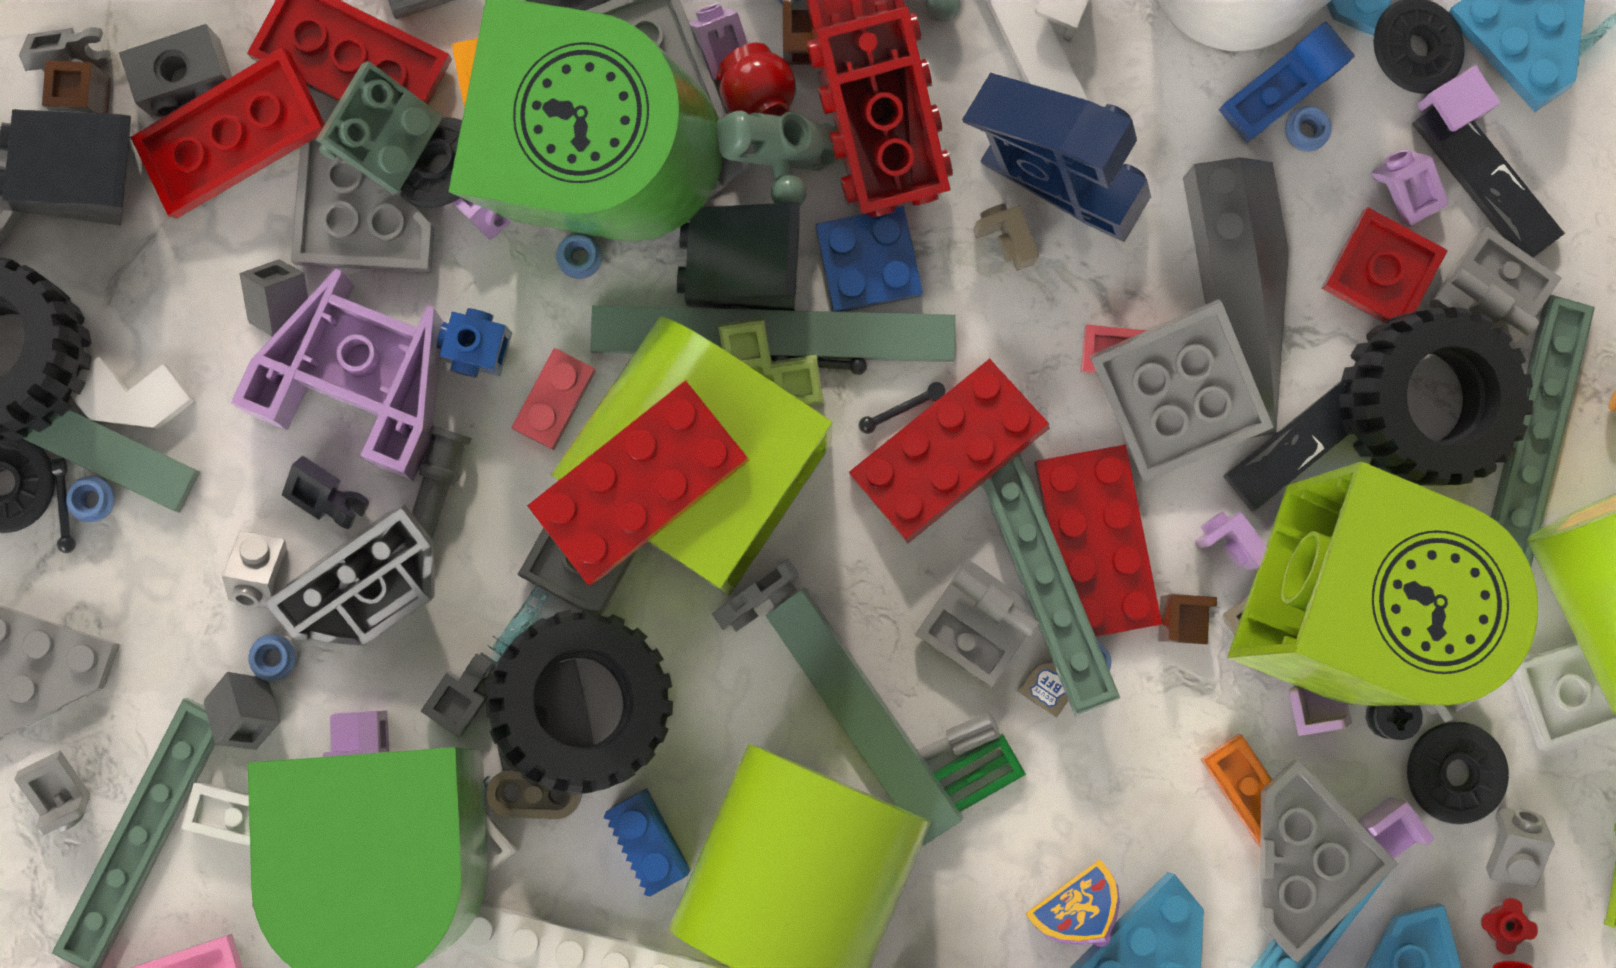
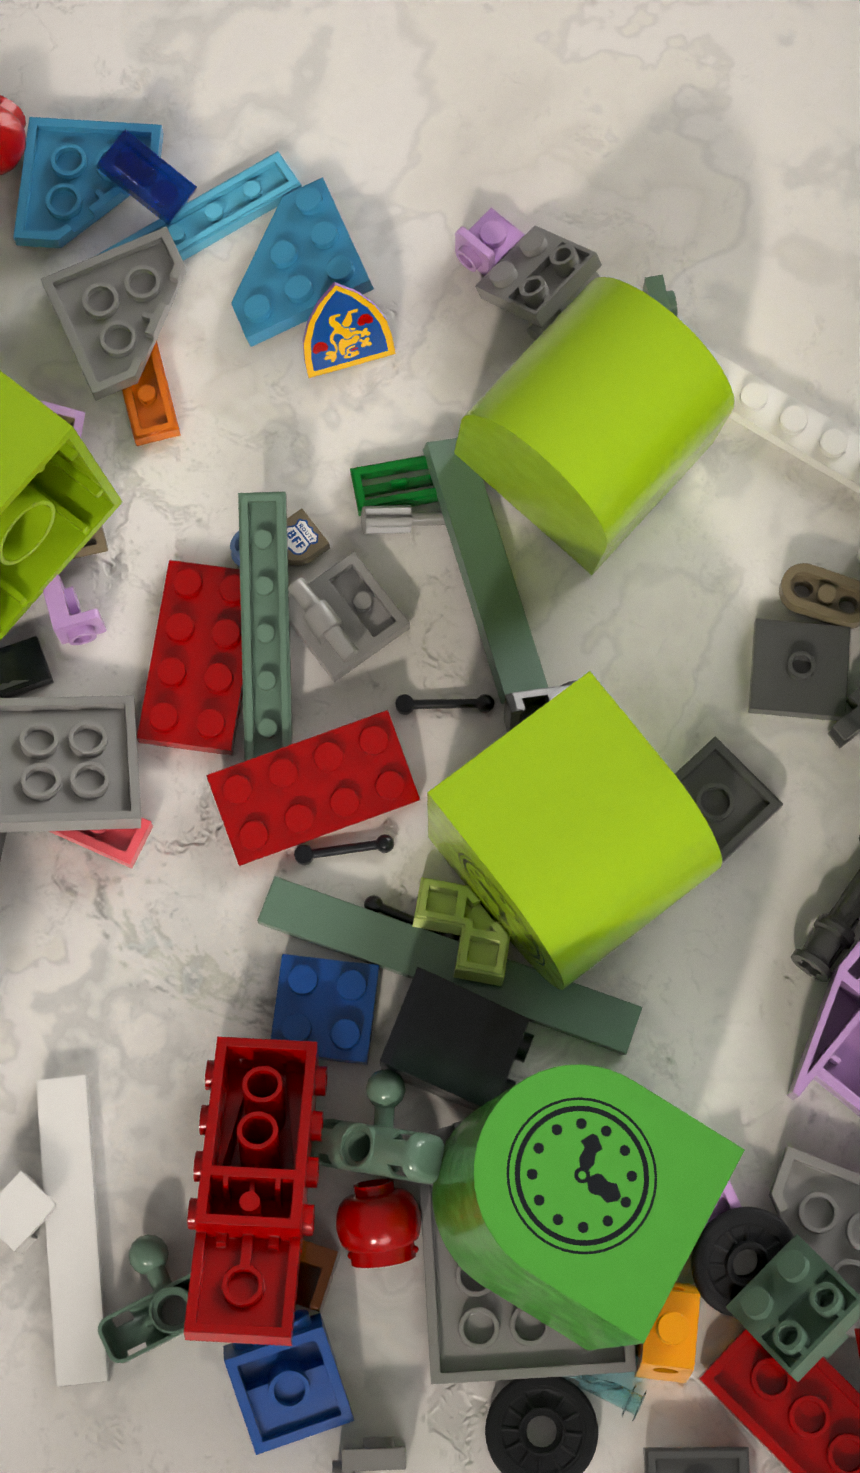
camera: 155 degrees left, 10 degrees down
blue brick [436,308,512,378] -> none
black tyre [486,609,674,795] -> none
clear light blue piece [487,586,550,656] -> none
coral plate [511,348,596,450] -> none
red plate [527,380,750,586] -> none
blue brick [604,788,690,897] -> none
lavender bracket [689,4,748,80] -> none
dark blue wedge [962,72,1151,242] -> none
dark tan bracket [973,204,1039,271] -> none
reddish brown panel [1158,594,1217,645] -> none
lavender panel [1358,797,1435,858] -> none
none -> black hinge [395,694,495,715]

